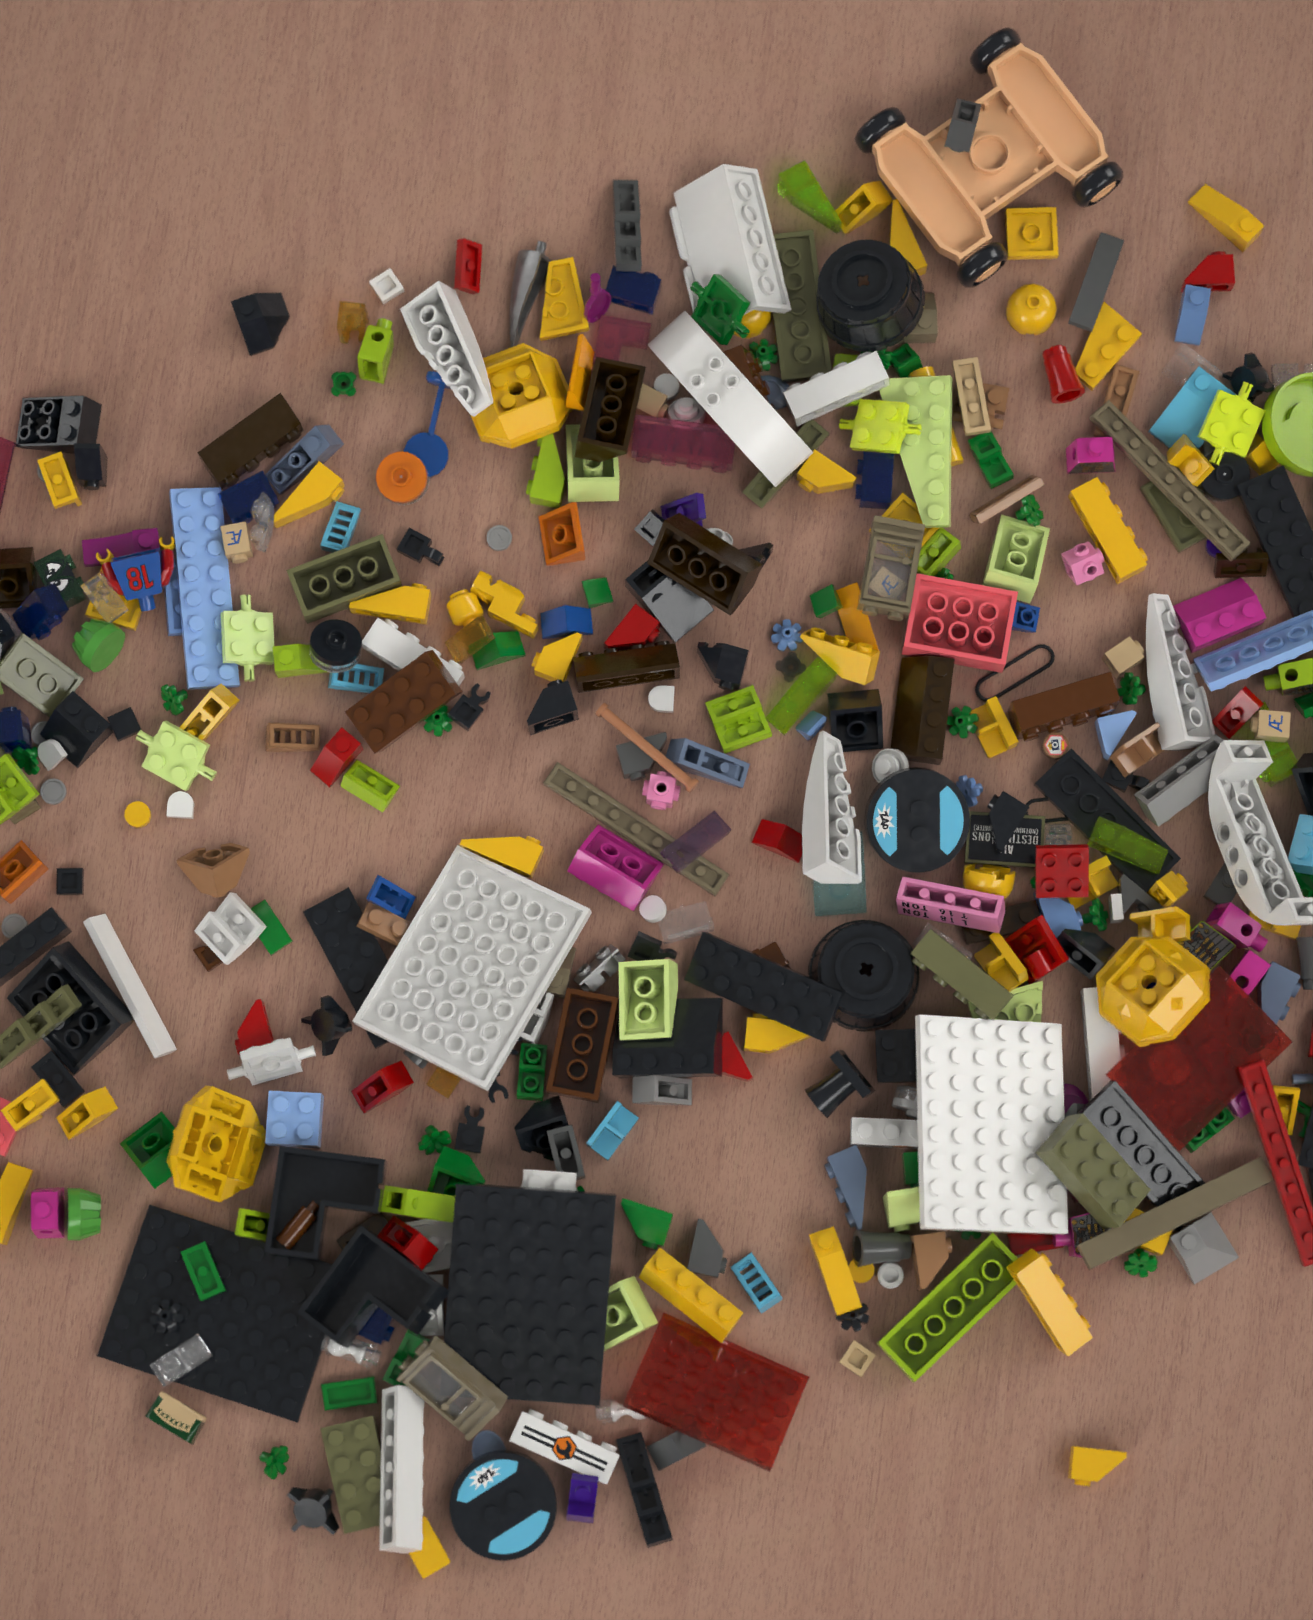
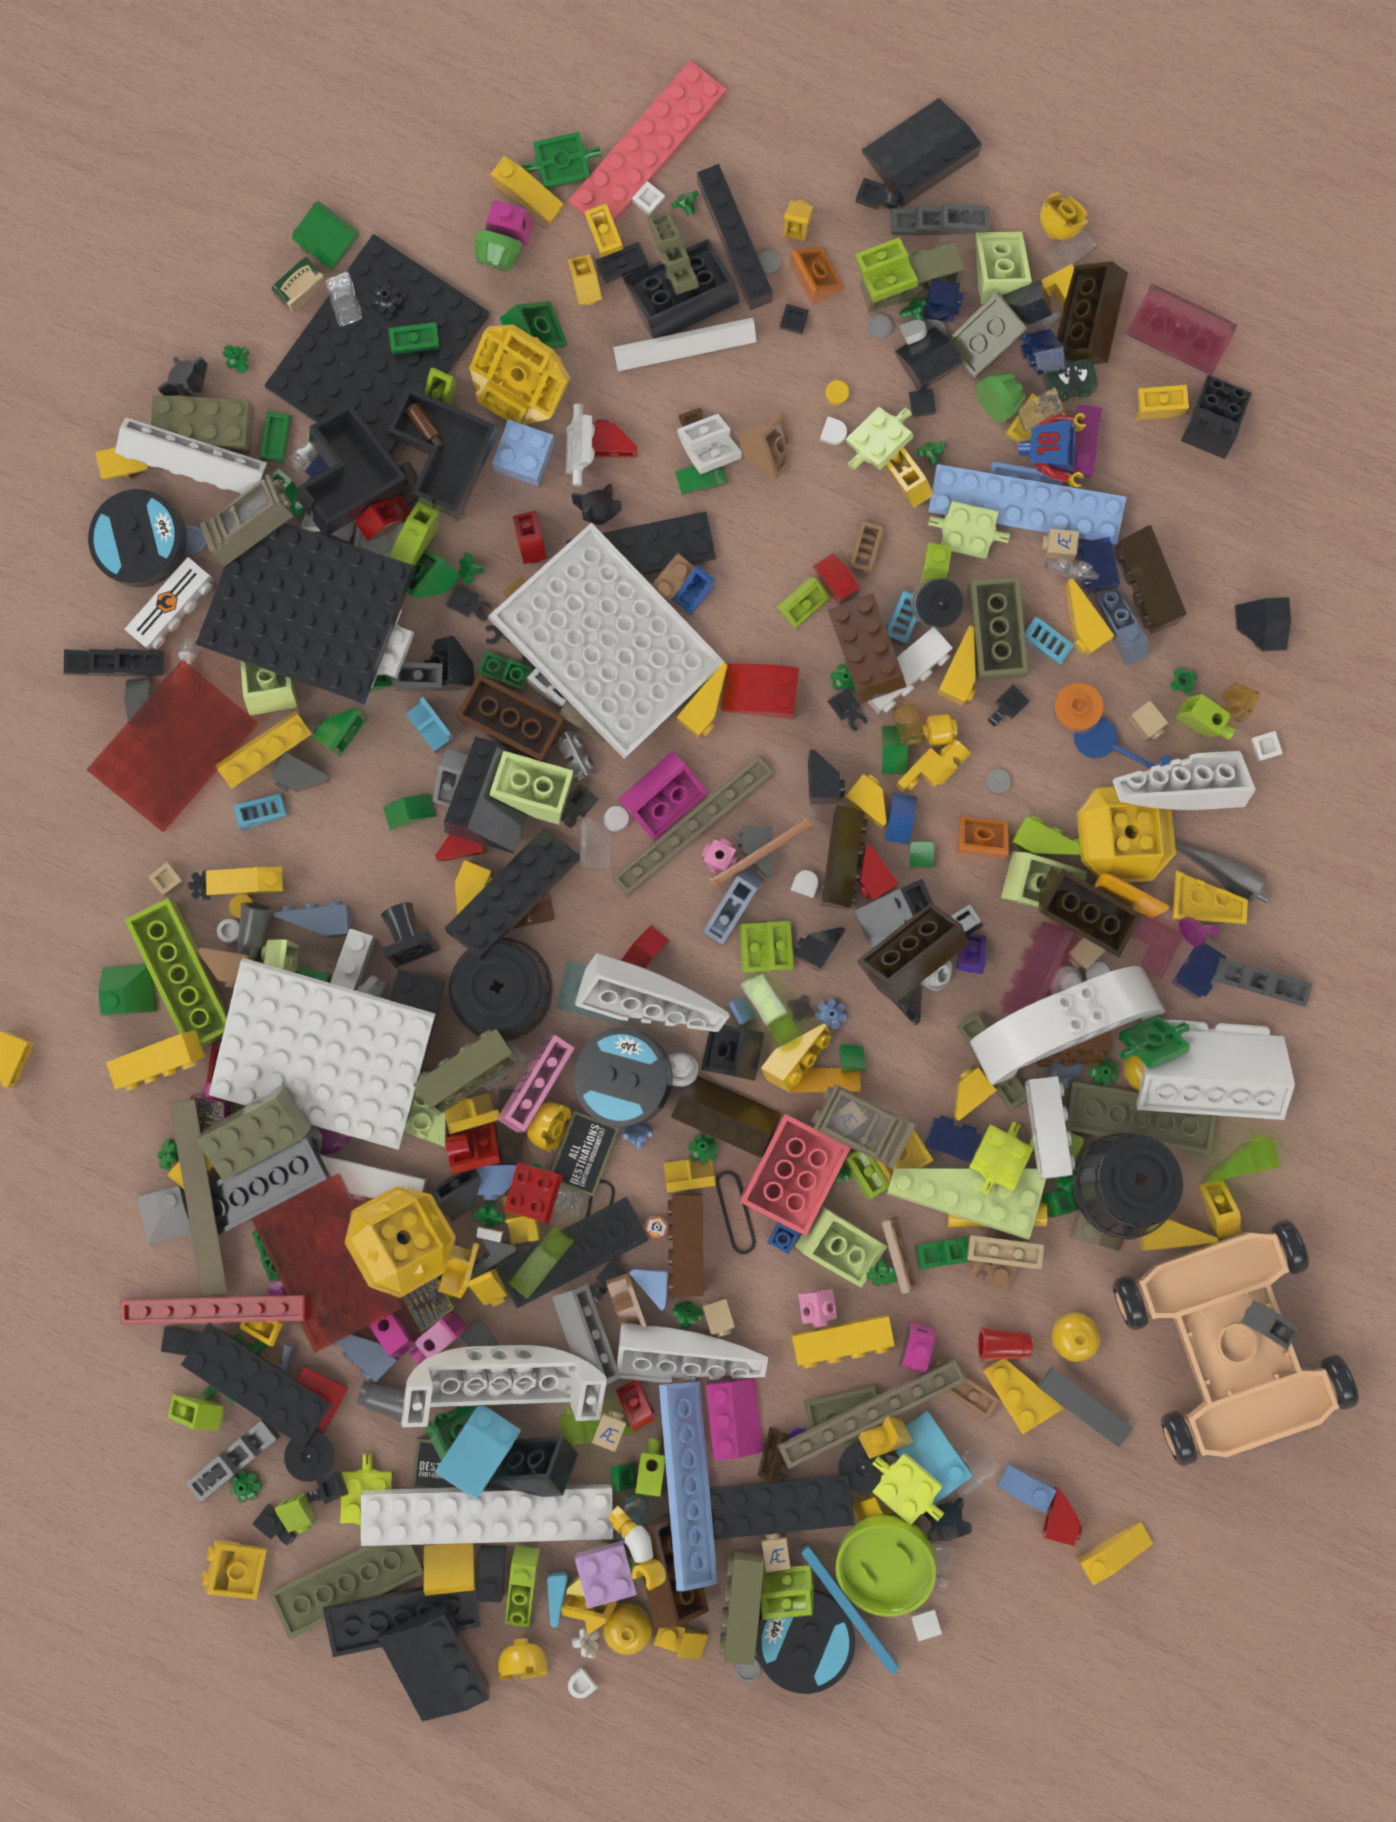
camera: 110 degrees right, 5 degrees up
black slope [74,443,108,490] -> none
red plate [454,238,482,295] -> none
dark purple slope [567,1473,599,1524] -> none
clear purple plate [660,810,731,873] -> none
black slope [987,791,1030,854] -> none
yellow plate [1005,207,1059,260] -> none
none -> green slope [98,964,156,1016]
none -> green slope [291,201,360,270]
none -> green slope [383,794,436,830]
none -> red slope [721,663,799,720]
none -> tan brick [1127,701,1168,741]

